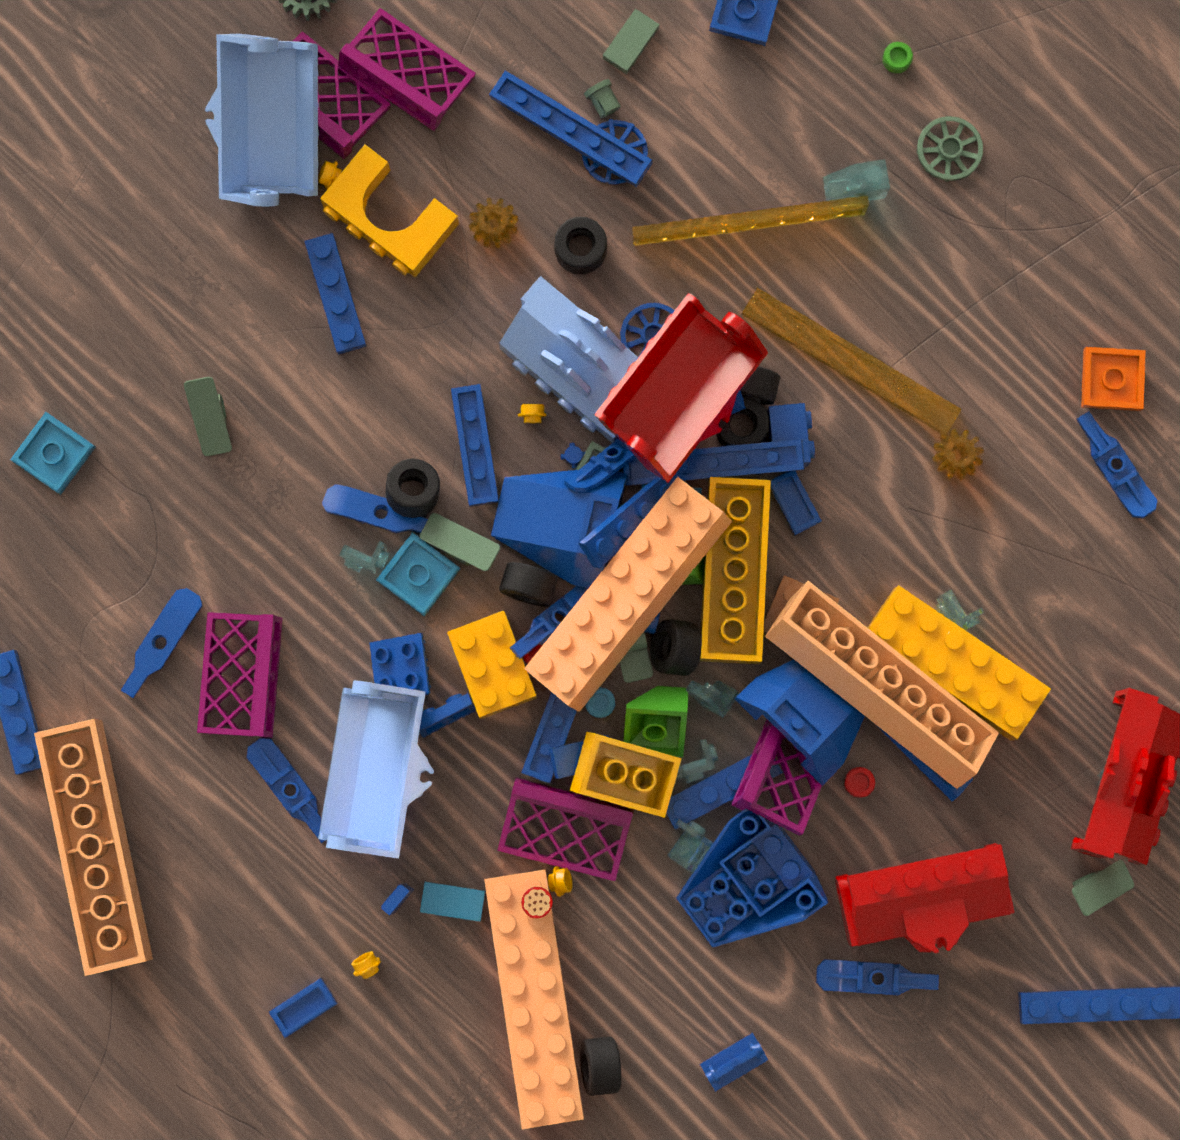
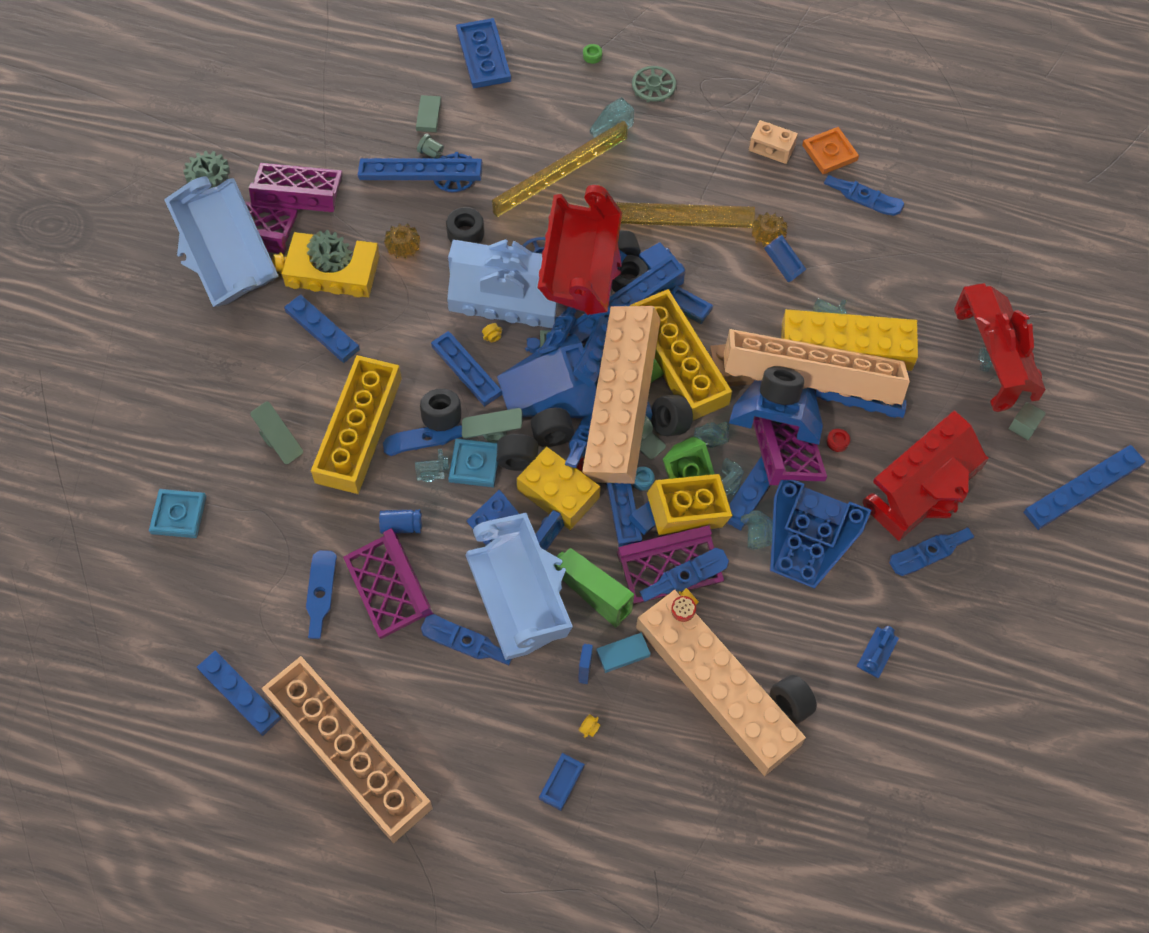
camera: 30 degrees left, 20 degrees down
none -> sand green gear [307,230,353,273]
none -> yellow brick [311,355,402,494]
none -> blue piece [379,509,422,534]
none -> black tyre [496,434,538,471]
none -> bright green slope [554,548,634,628]
none -> blue piece [639,548,729,602]
none -> light nougat brick [749,120,798,164]
none -> black tyre [760,366,804,405]
none -> blue tile [764,235,806,283]

